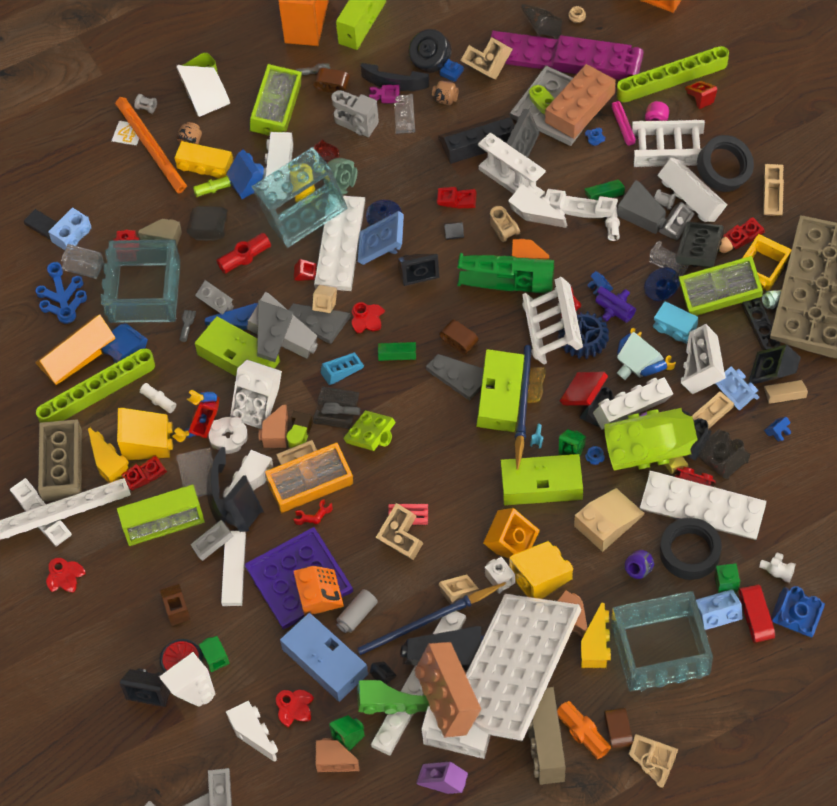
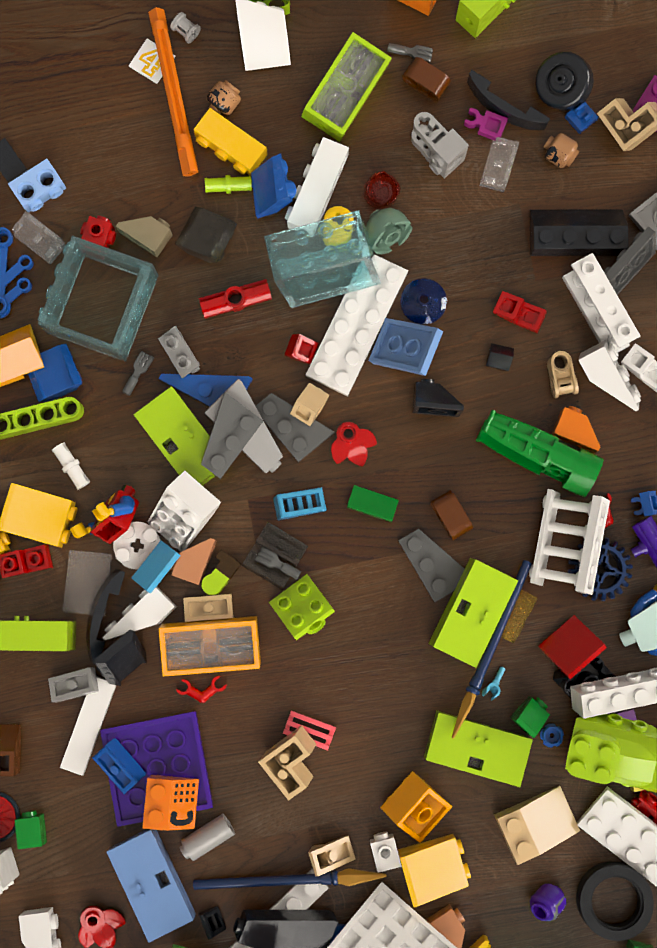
camera: 15 degrees right, 25 degrees up
none -> blue slope [92,738,146,794]
none -> dark azure tile [131,540,181,594]

